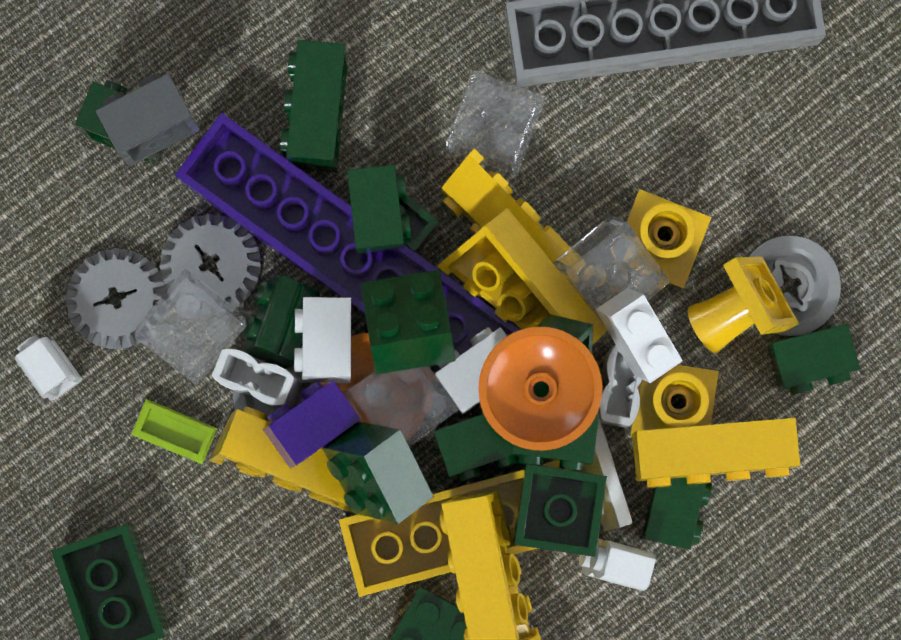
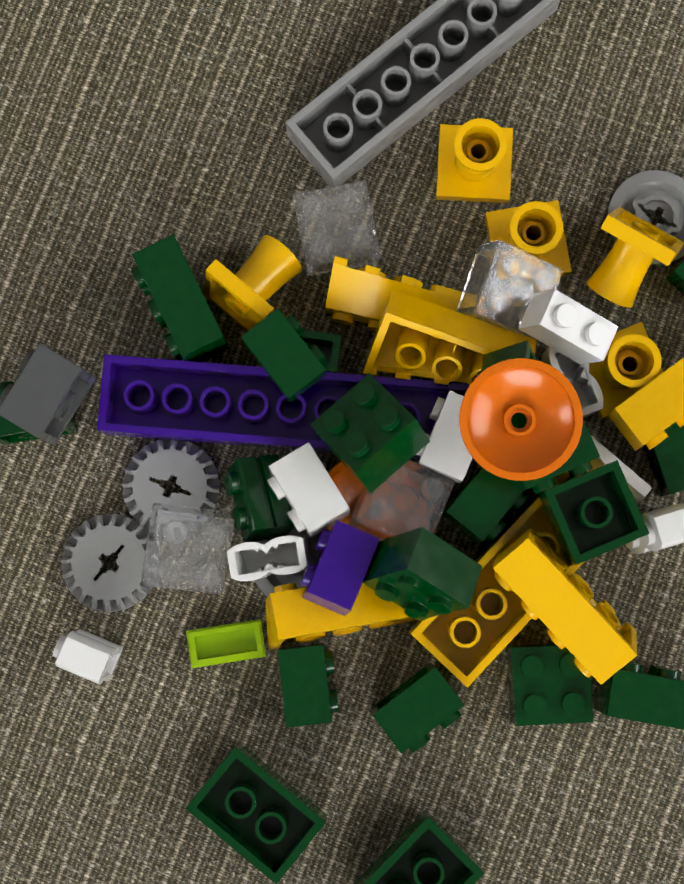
camera: 30 degrees left, 0 degrees up
none -> yellow plant [204,235,302,332]
none -> dark green brick [278,643,339,728]
none -> dark green brick [371,662,464,754]
none -> yellow plant [436,118,513,203]

